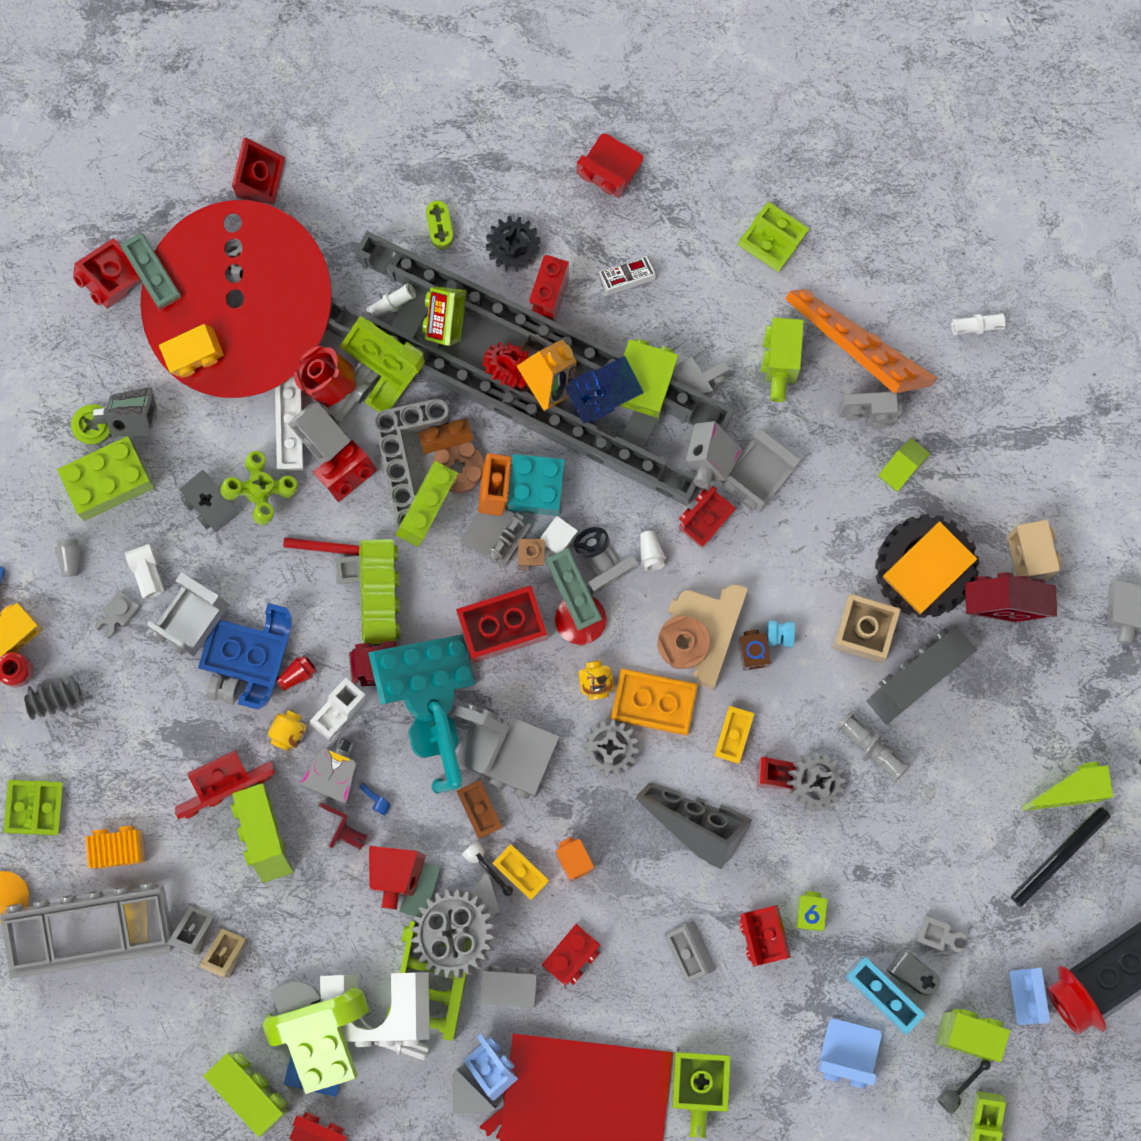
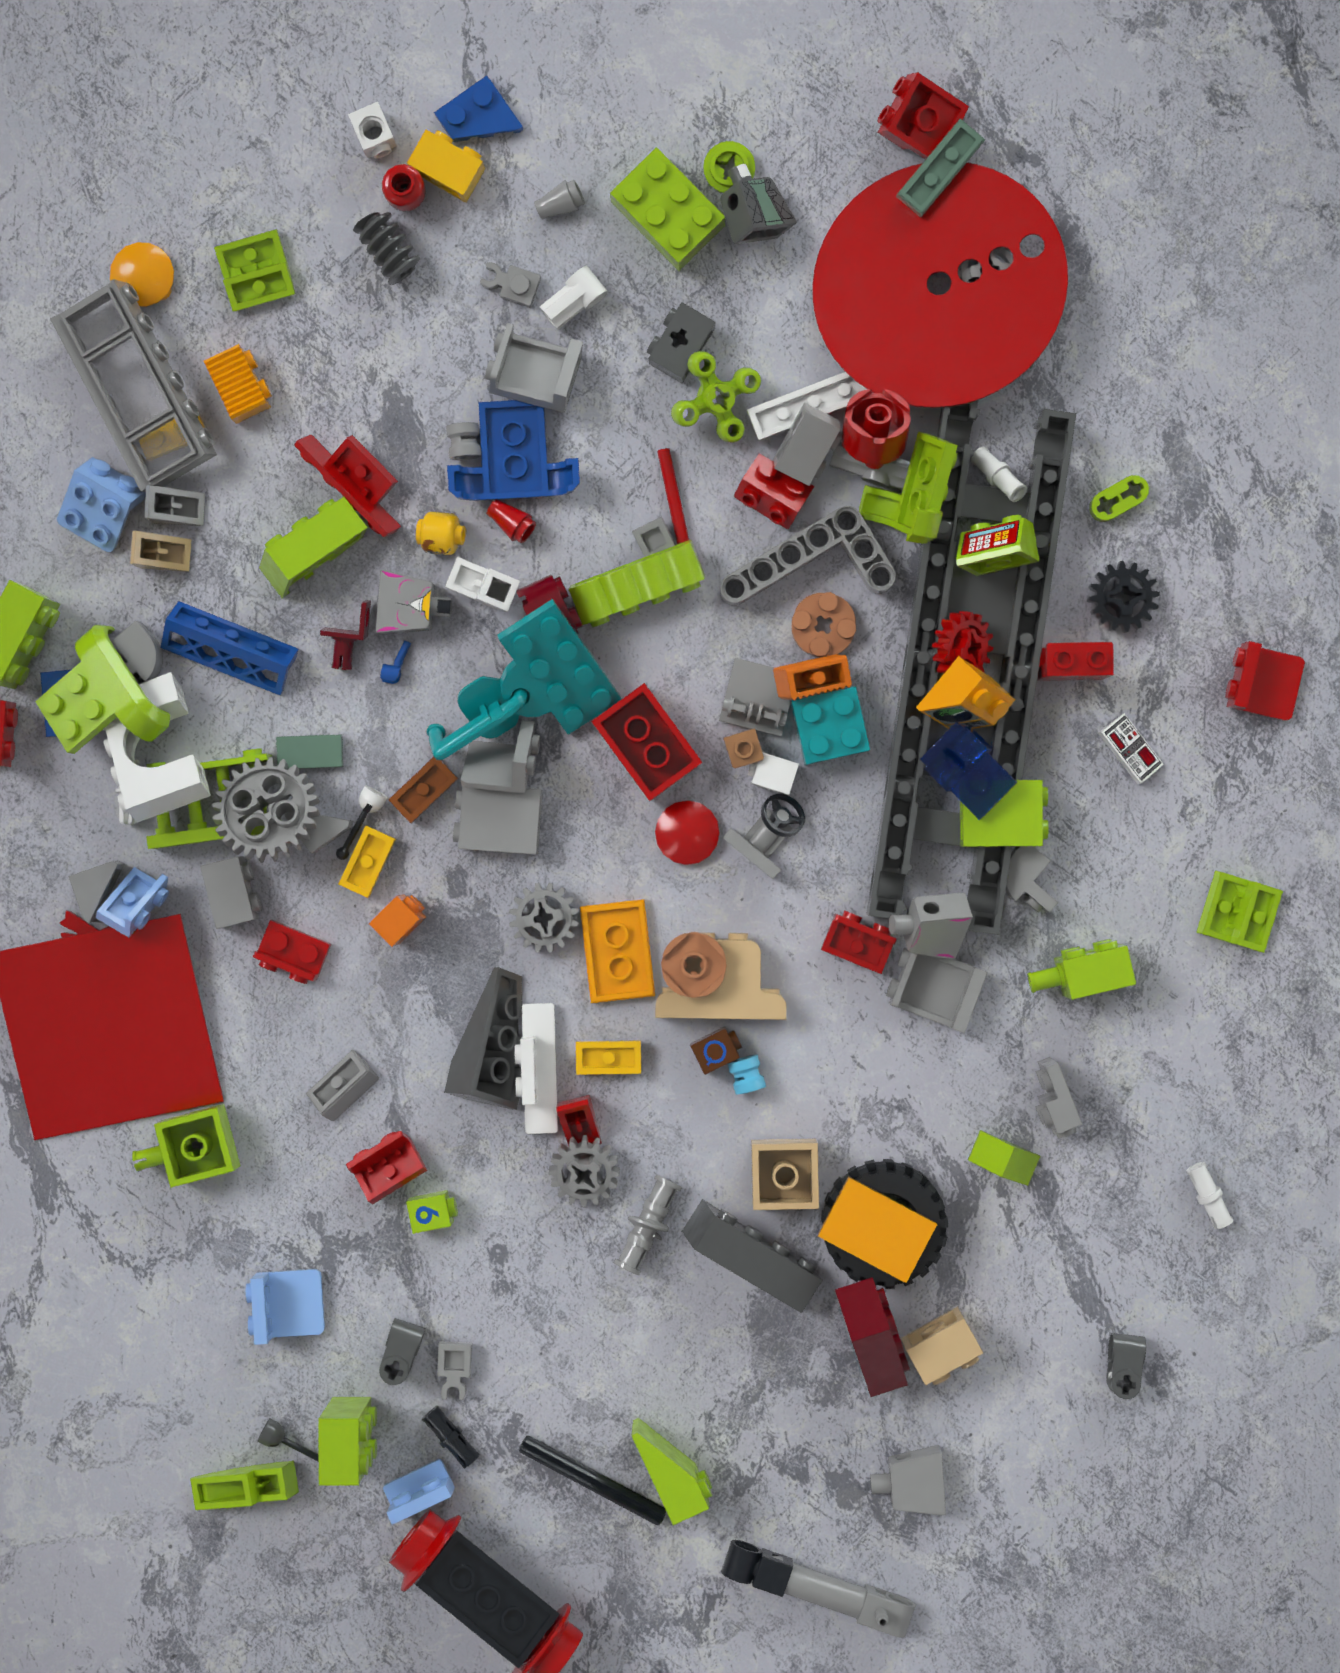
camera: 70 degrees right, 10 degrees up
yellow brick [159,324,224,378] -> none
red slope [232,137,285,204] -> none
red torso [369,846,426,910] -> none
lime brick [395,461,458,547] -> none
dark orange plate [418,418,474,455] -> none
sand green tile [544,548,602,630] -> none
yellow head [578,660,614,700] -> none
white cone [640,531,666,571] -> none
orange wing [785,289,937,394] -> none
medium azure brick [844,957,926,1035] -> none
none -> light blue bracket [57,457,146,552]
none -> blue fence [160,601,299,695]
none -> black pin [422,1405,480,1469]
none -> white bracket [515,1003,558,1134]
none -> dark grey piece [1106,1333,1146,1400]

